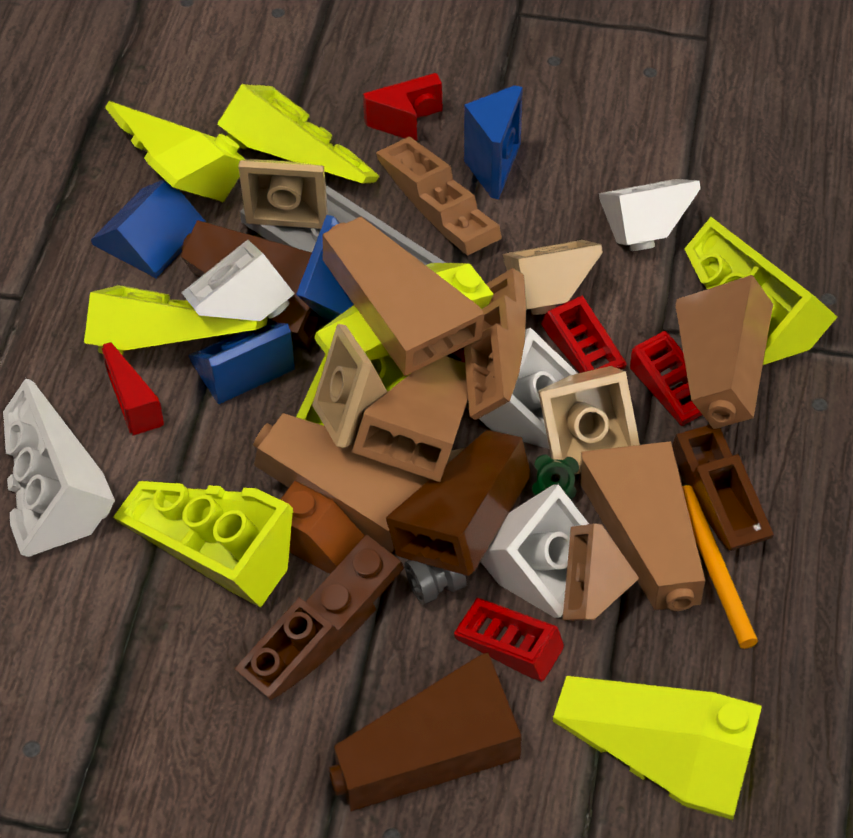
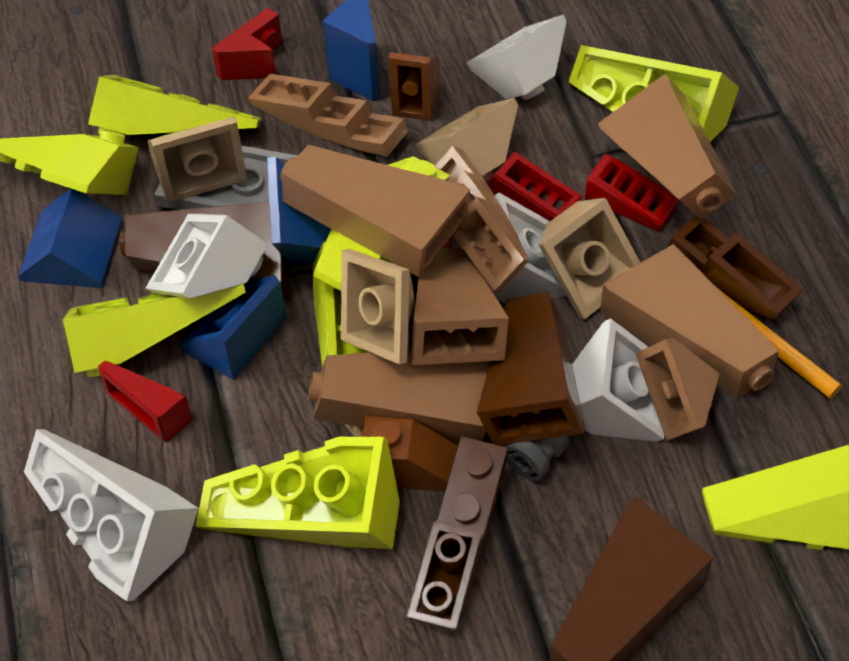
camera: 25 degrees left, 0 degrees up
red slope [453,597,564,682] -> none
dark green plate [532,454,579,500] -> none
none -> dark orange slope [388,52,441,121]

